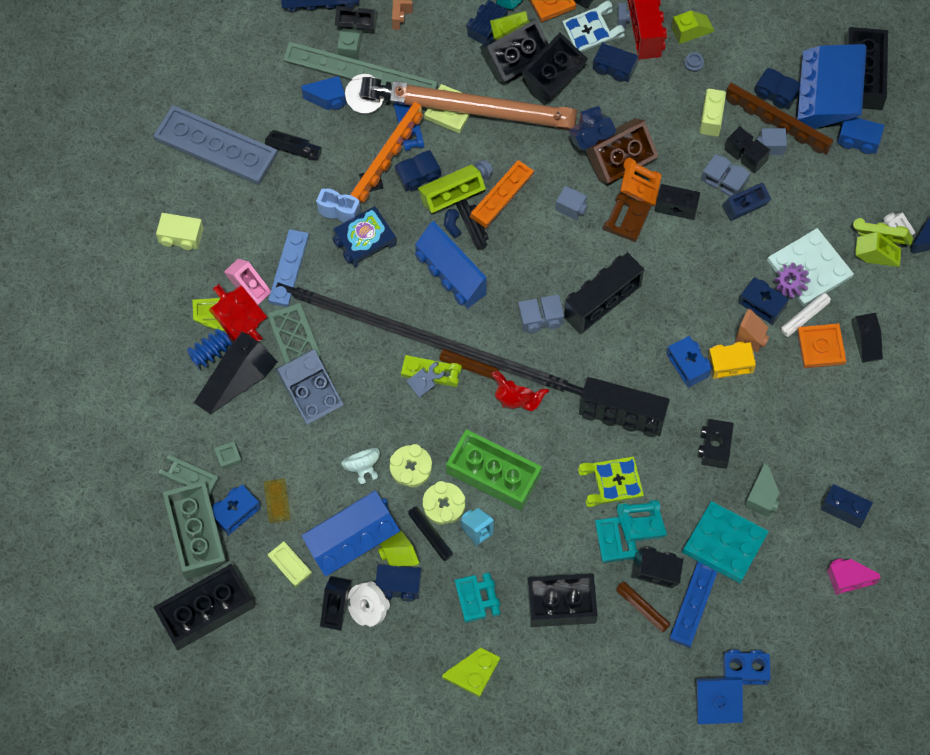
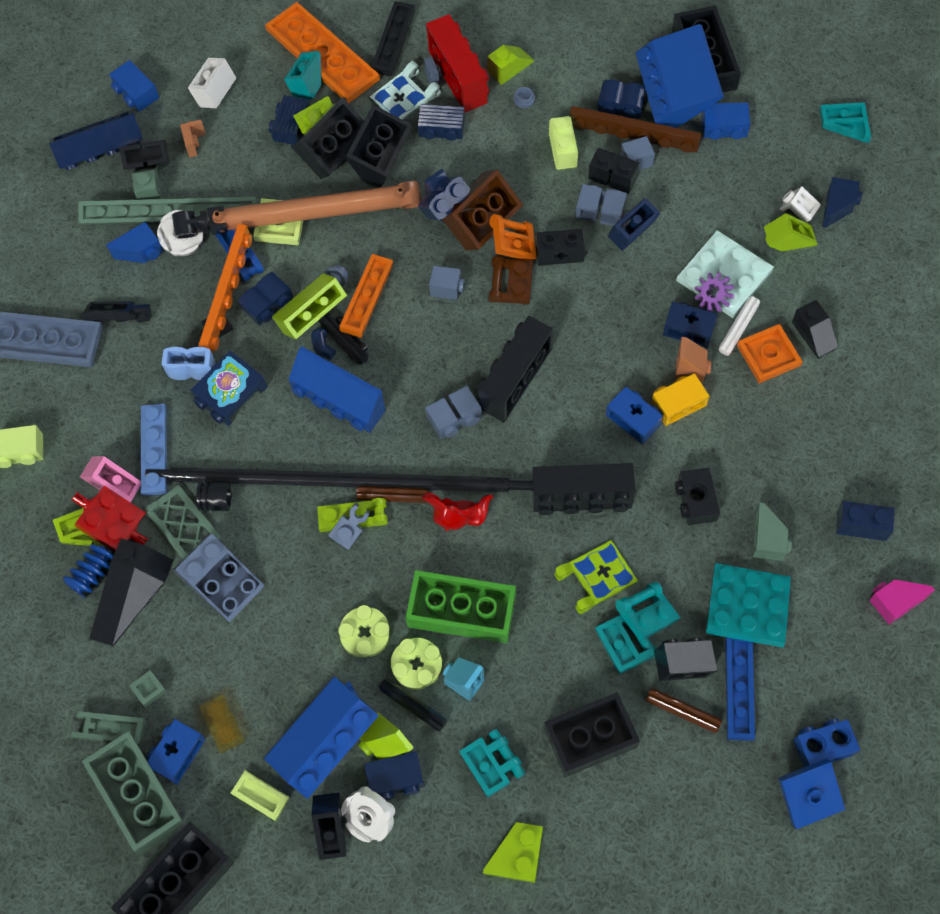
camera: 15 degrees left, 0 degrees up
light aqua hair [341,448,380,484] -> none
lime plate [853,218,913,245] -> none
none -> black piece [196,482,232,511]

